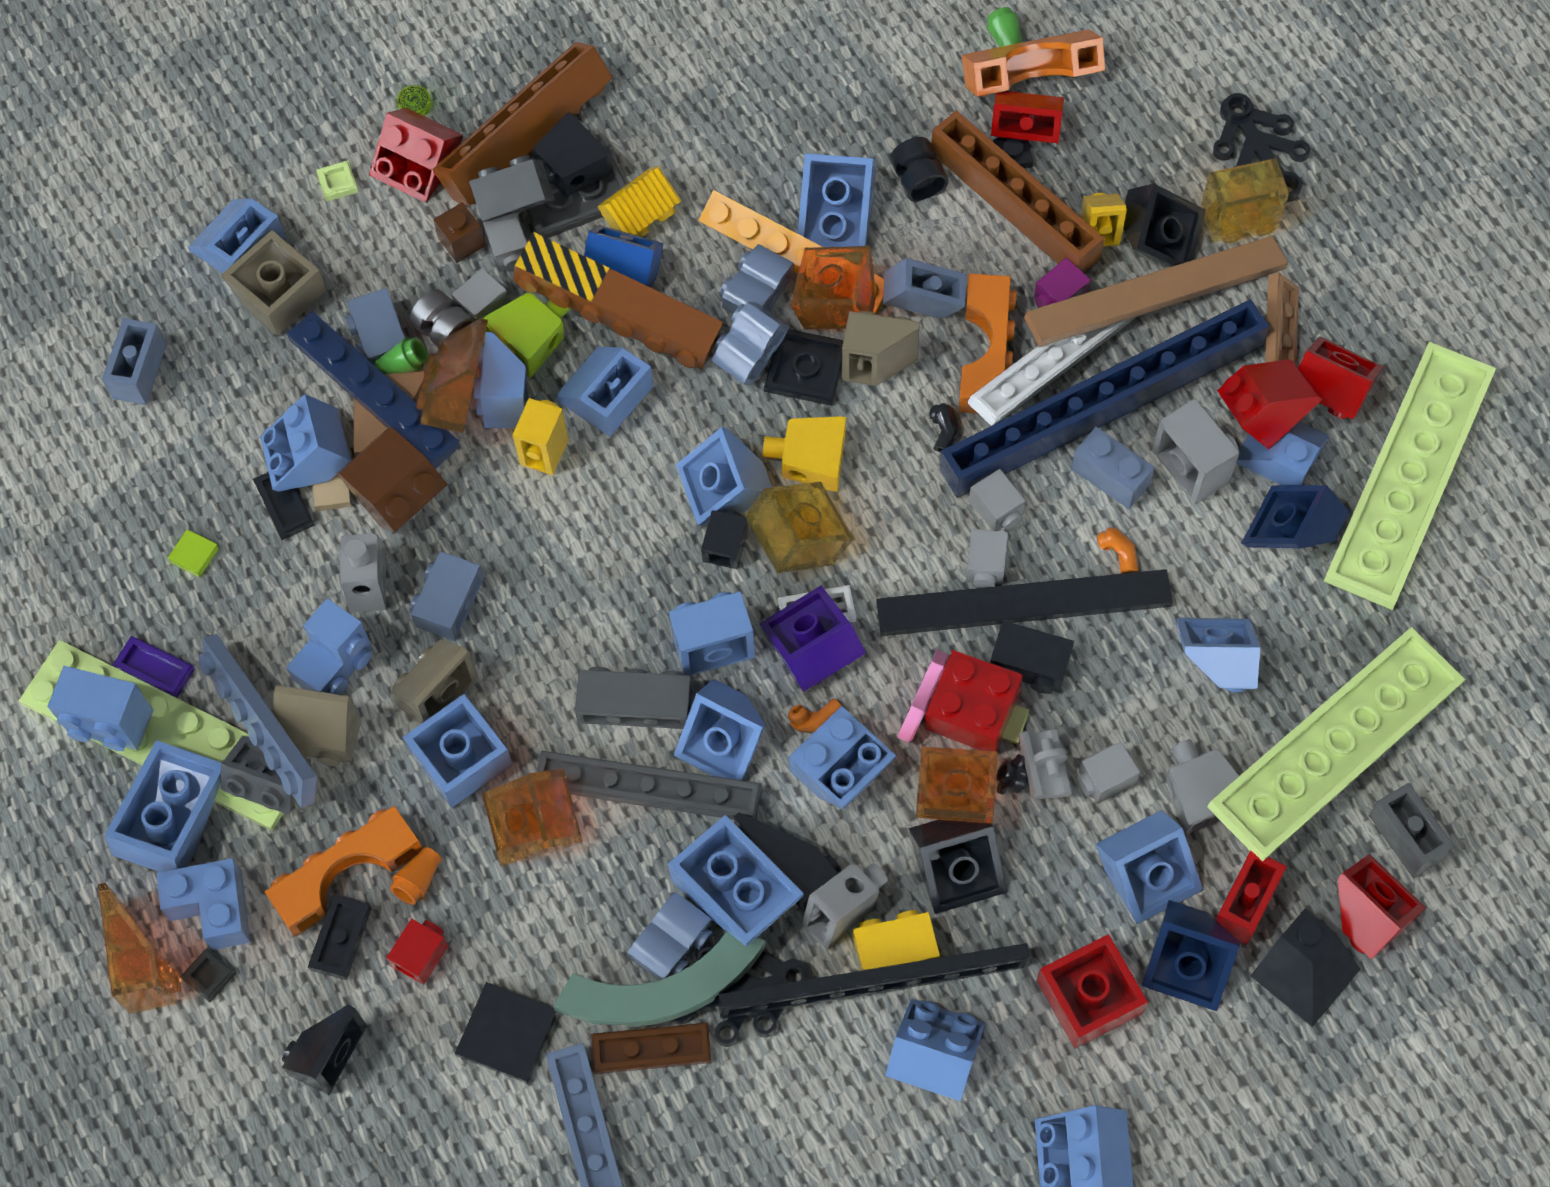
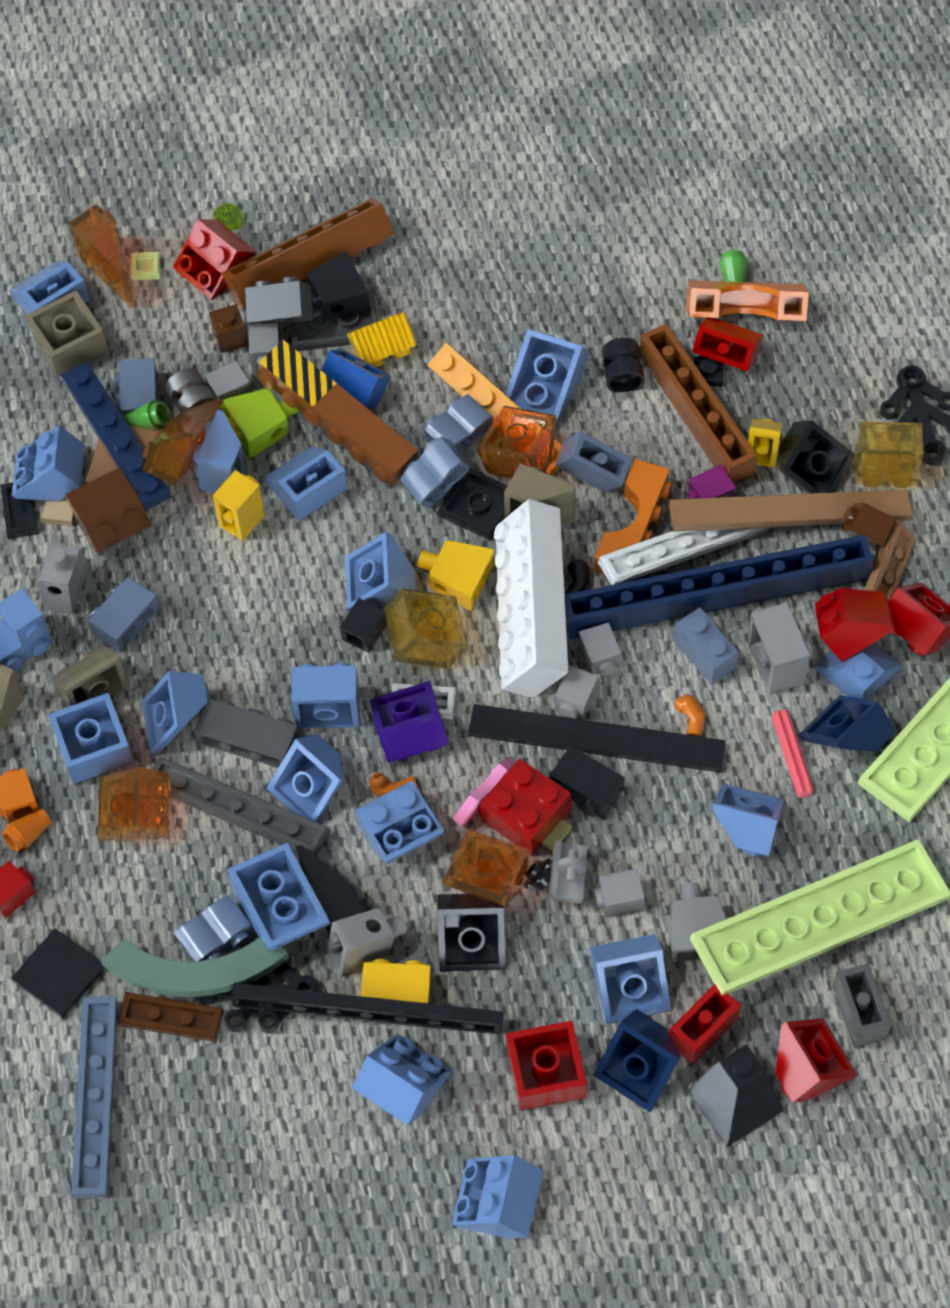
camera: 15 degrees right, 5 degrees down
none -> clear orange slope [69,204,135,308]
none -> medium blue slope [142,671,209,757]
none -> white brick [494,499,568,697]
none -> coral axle [772,709,814,798]
none -> reddish brown brick [841,502,896,547]

